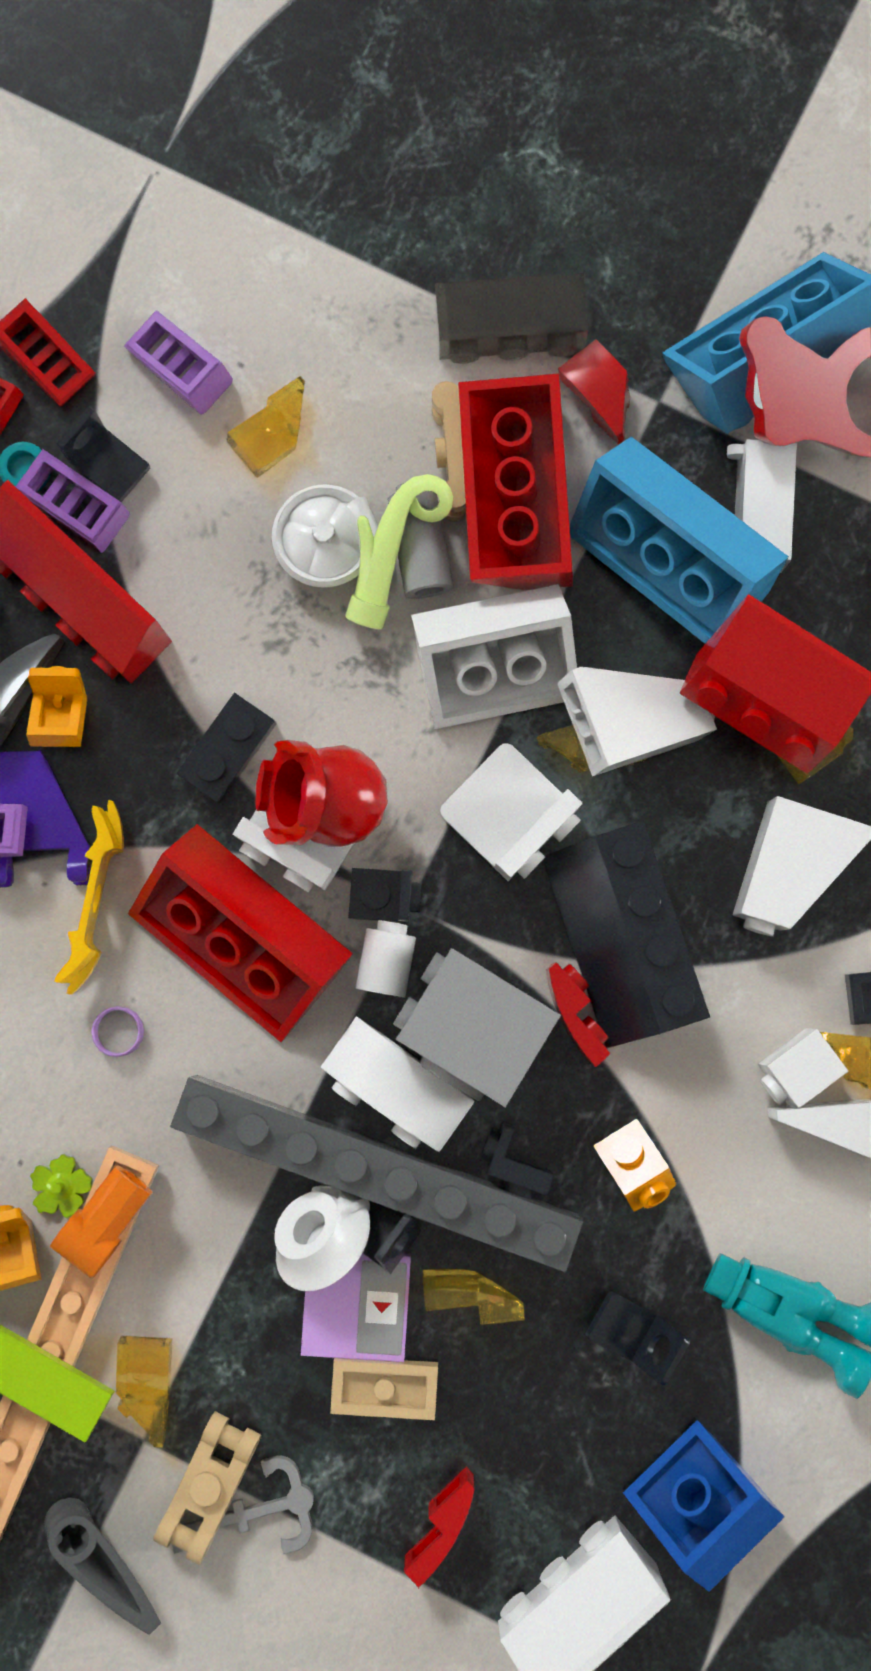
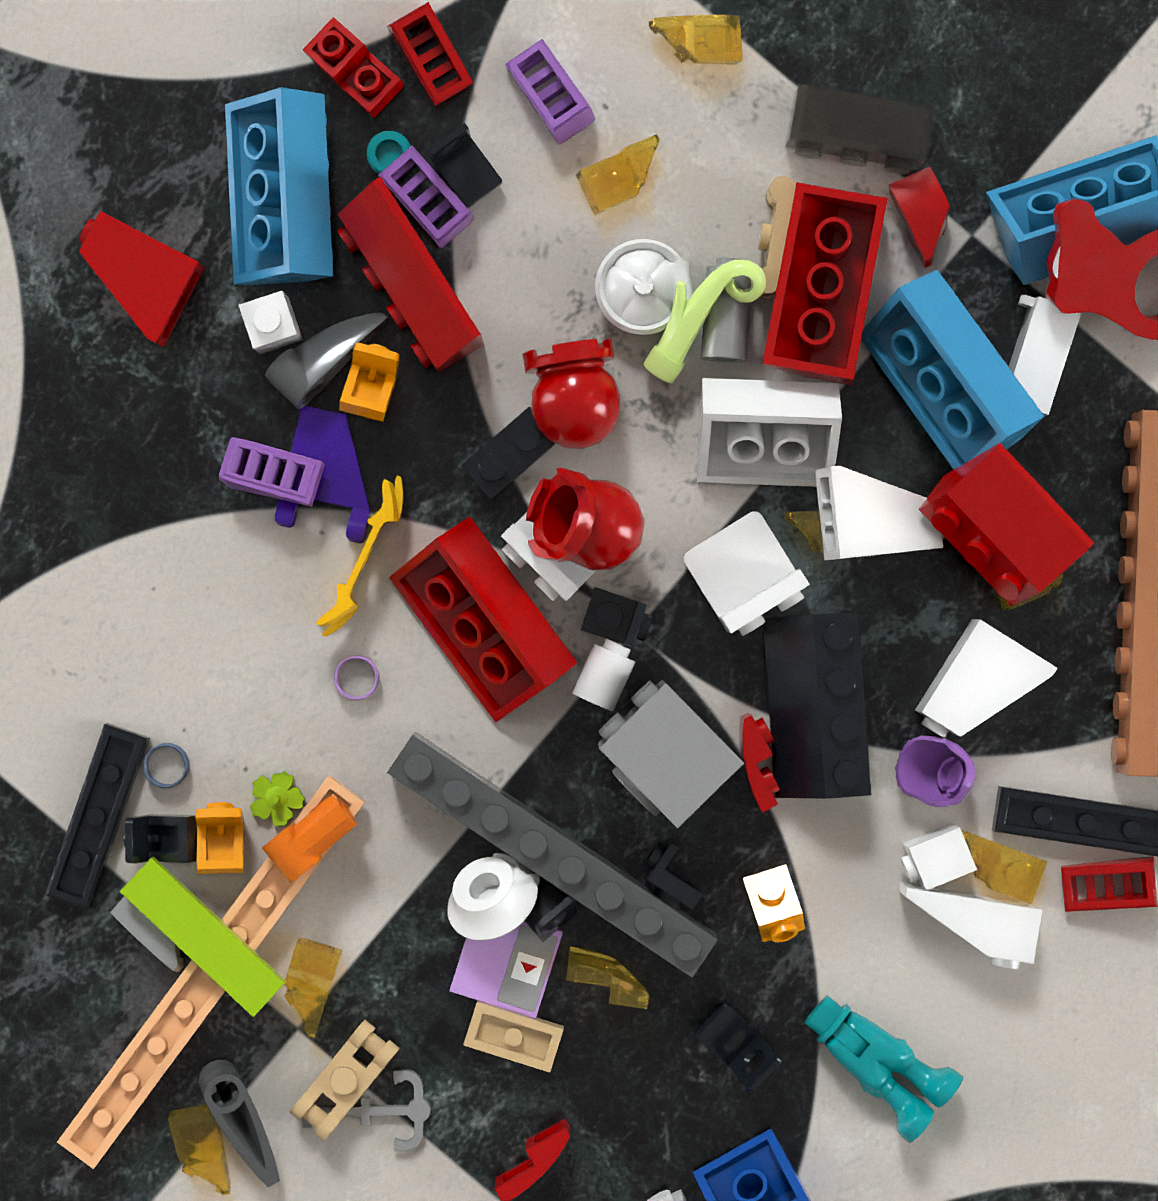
camera: 10 degrees right, 5 degrees up
white brick [321,1016,475,1152] -> none
none -> clear yellow slope [168,1104,231,1195]
none -> red tile [522,339,620,449]
none -> clear yellow slope [649,15,743,65]
none -> medium lavender hair [895,735,975,807]

